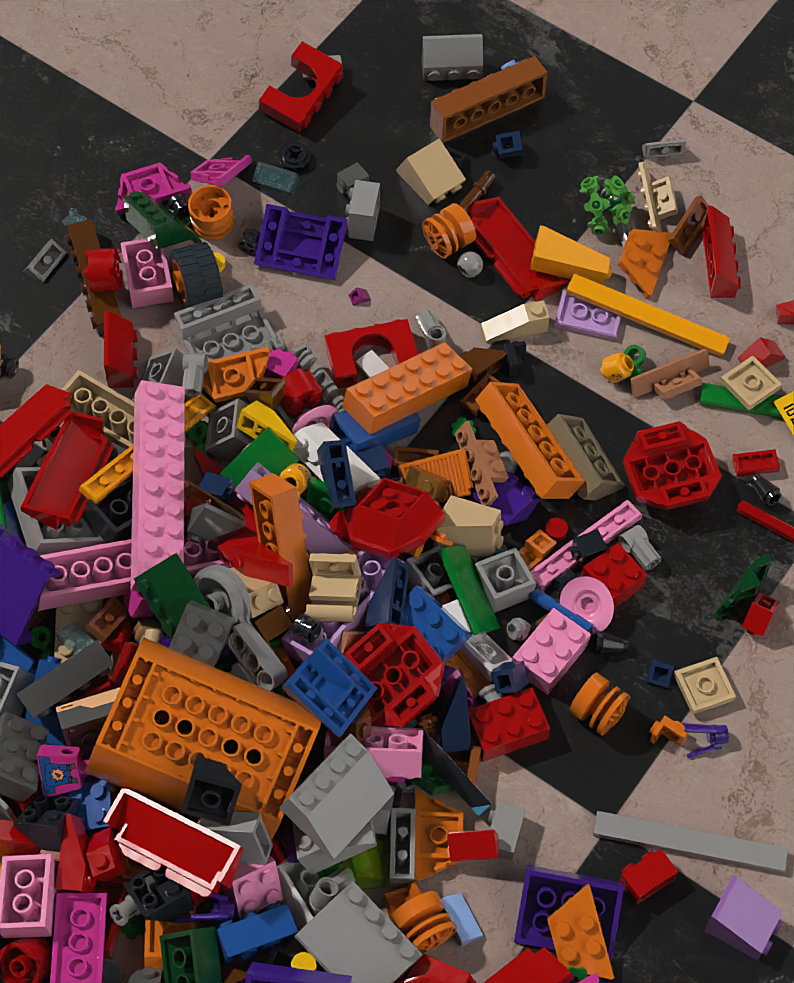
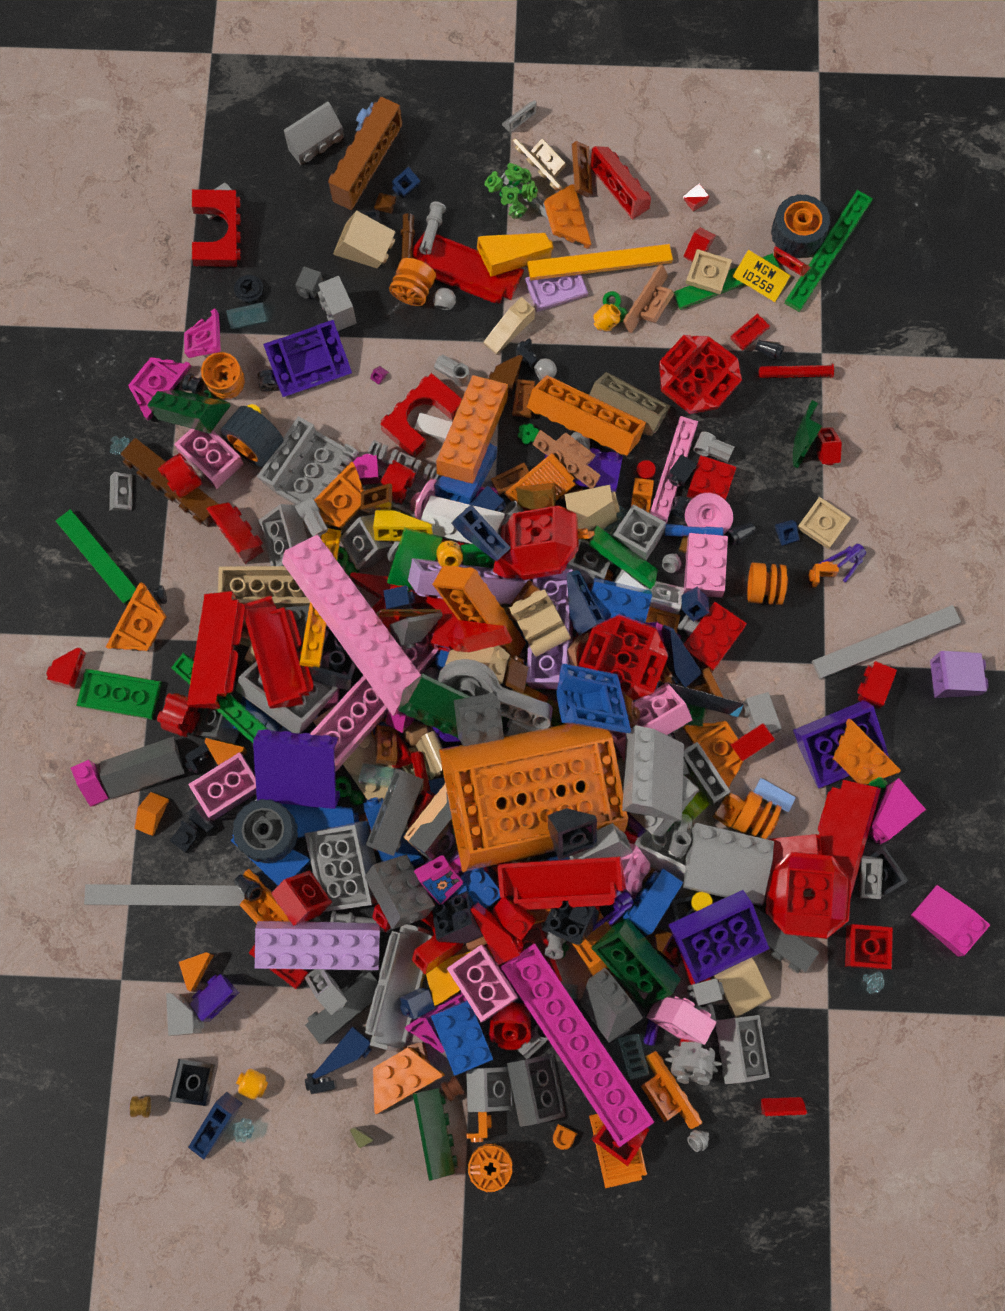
camera: 30 degrees left, 15 degrees up
black wheel [292,613,322,643] -> none
none -> reddish brown slope [374,193,396,214]
none -> light grey pin [420,202,446,255]
none -> light grey piece [534,358,557,381]

